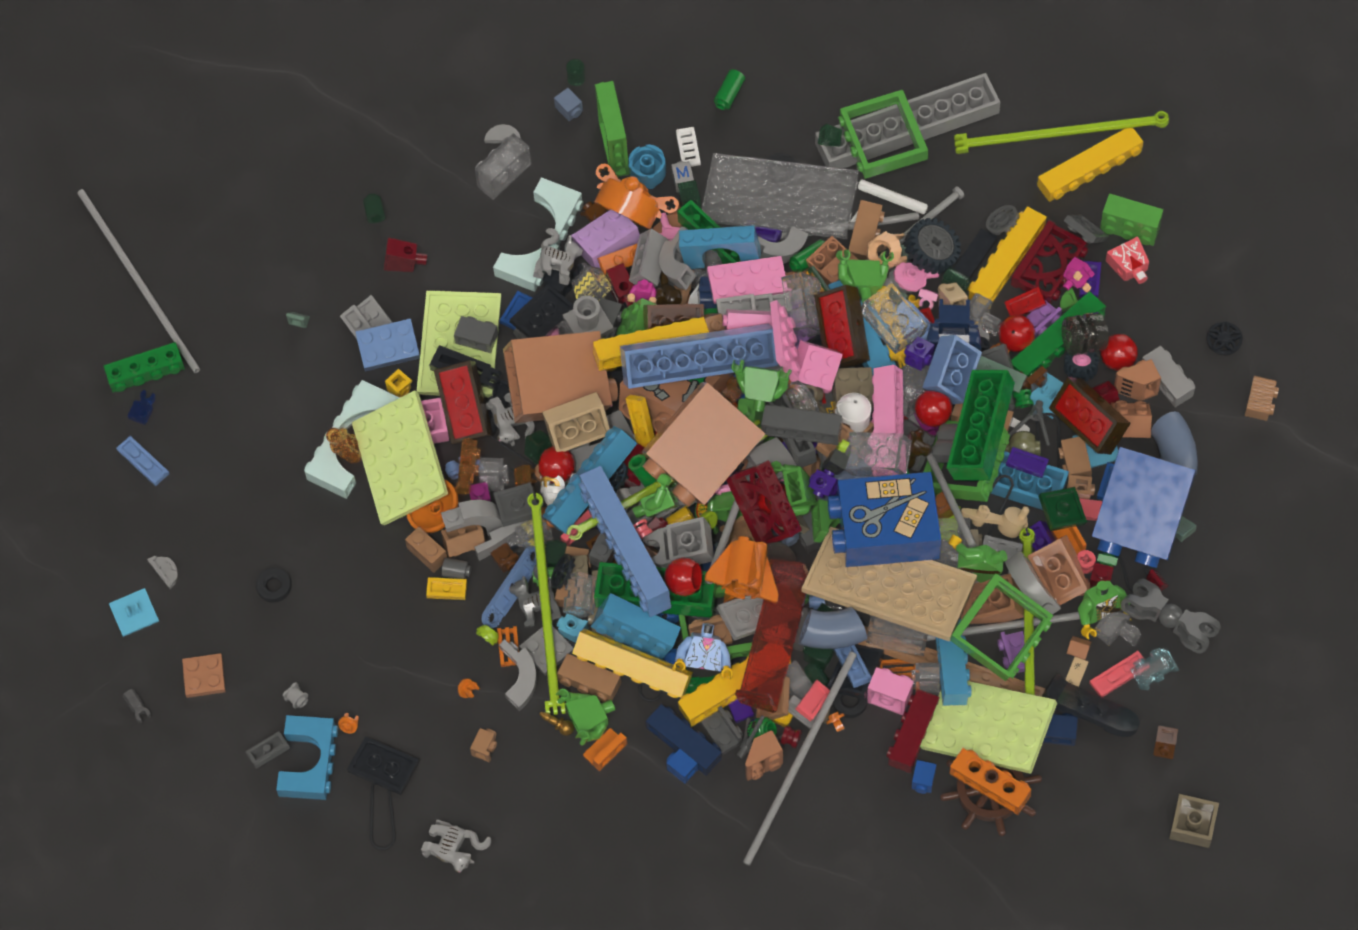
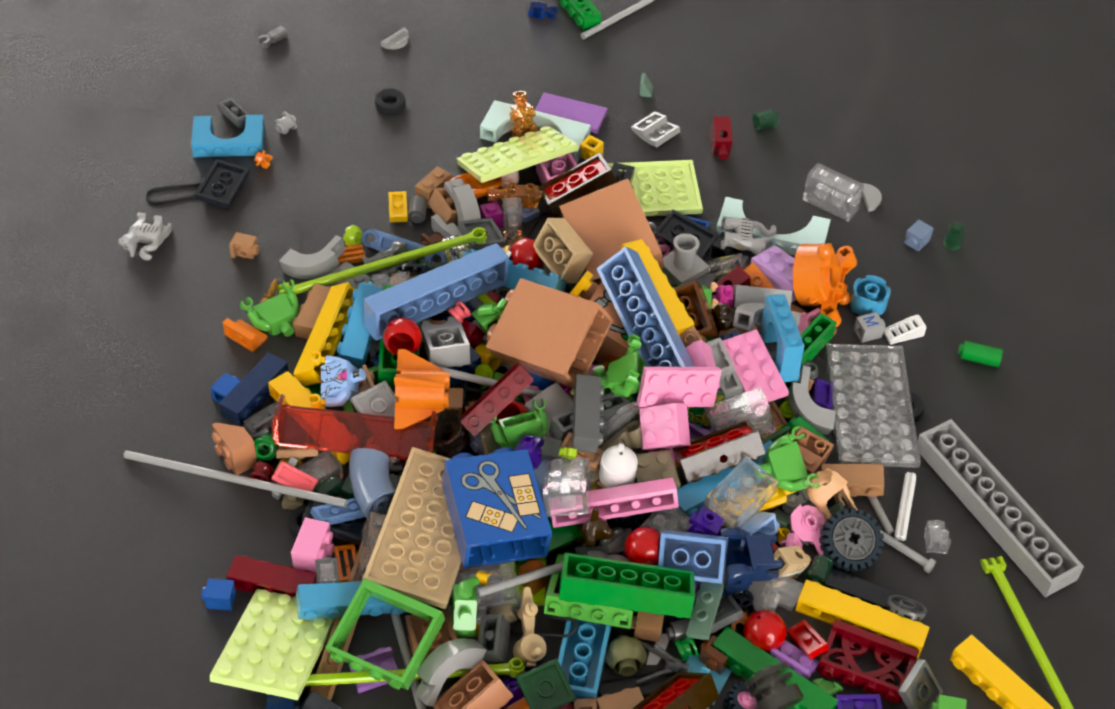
camera: 75 degrees right, 15 degrees down
medium azure piece [109,588,159,637] -> none
medium blue tile [116,436,169,487] -> none
nougat plate [182,653,226,698] -> none
medium blue brick [355,319,420,371] -> none
dark grey brick [454,316,498,353] -> none
orange plate [458,678,480,698] -> none
bright green window [595,81,629,177] -> none
clear green brick [678,180,701,208] -> none
clear green slope [818,124,842,147] -> none
orange plate [826,712,845,732] -> none
bright green window [838,90,928,179] -> none
brick [940,748,1042,836] -> none
dark purple tile [1006,447,1049,478] -> none
dark pink piece [1063,257,1095,293] -> none
none -> medium lavender tile [535,93,607,134]
none -> clear brick [924,520,951,554]

